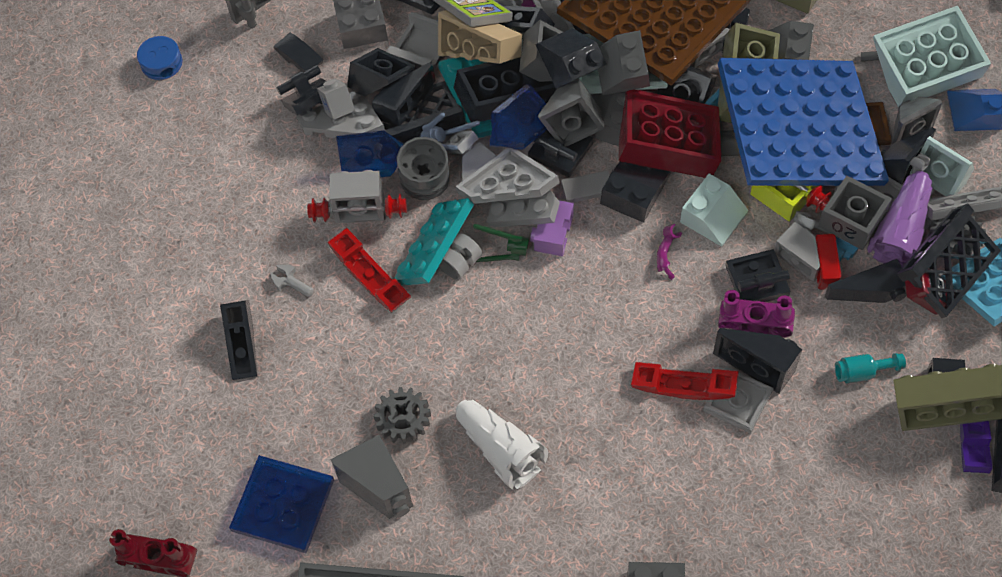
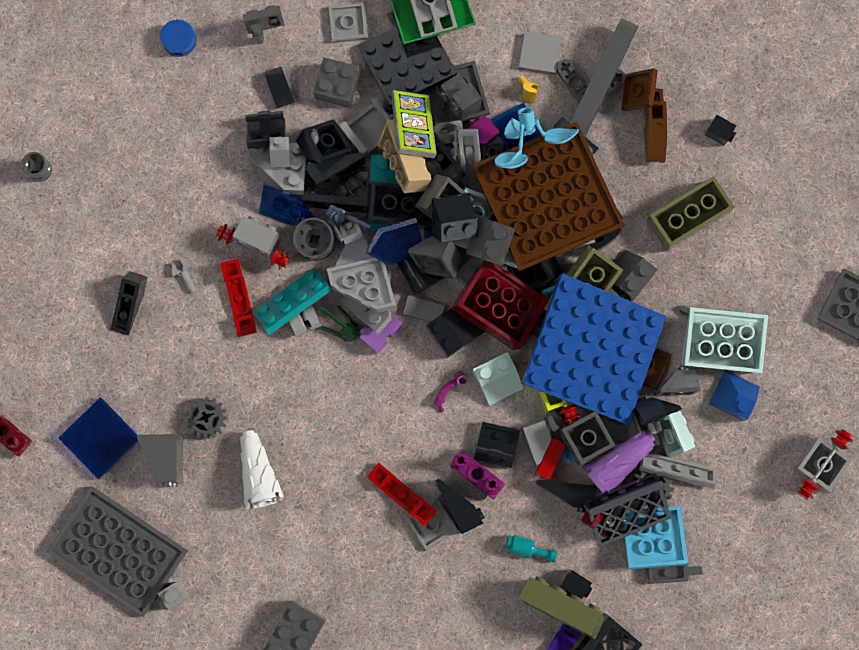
camera: 25 degrees right, 20 degrees up
none -> dark grey wheel [21,152,52,182]

